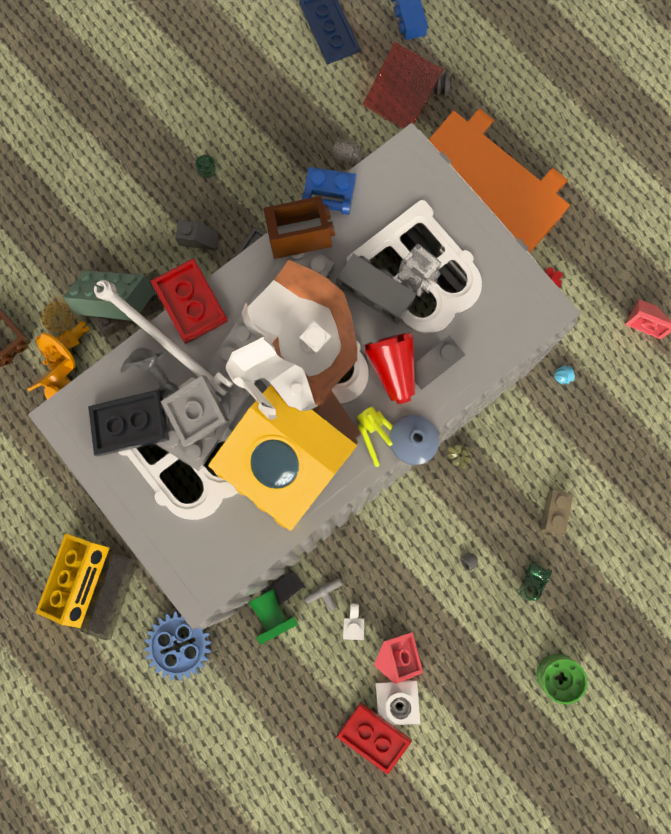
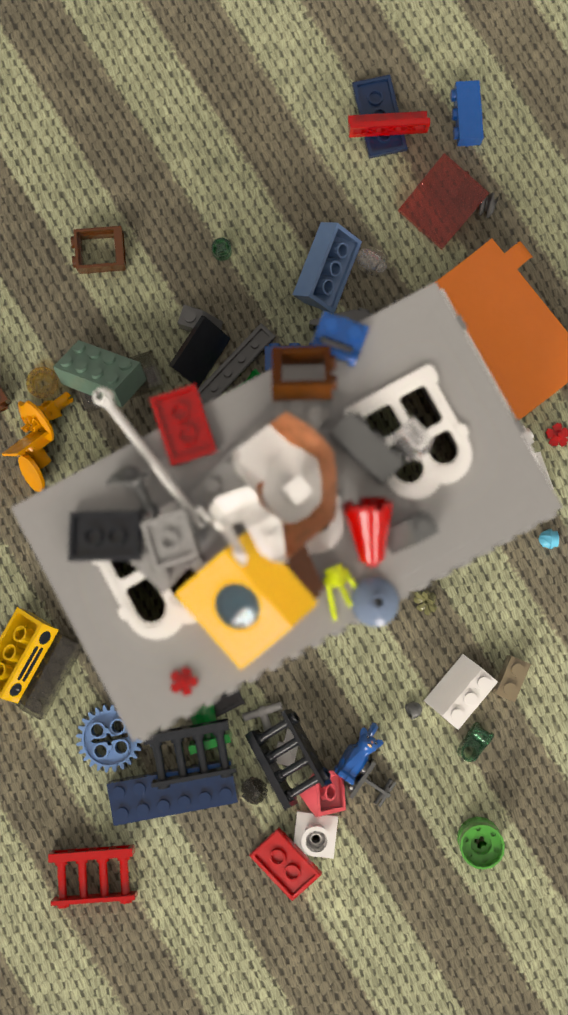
camera: 10 degrees right, 5 degrees up
none -> red fence [48,844,137,909]
none -> reddish brown window [71,226,127,274]
none -> dark blue brick [107,758,239,826]
none -> black fence [144,718,237,790]
none -> black tile [168,315,231,388]
none -> red plant [170,667,198,696]
none -> clear smoke gear [241,777,268,805]
none -> black fence [244,709,332,810]
none -> medium blue slope [292,222,362,314]
none -> blue animal [333,722,383,785]
none -> red fence [348,111,430,138]
none -> dark grey plate [348,758,397,807]
none -> white slope [423,654,498,730]

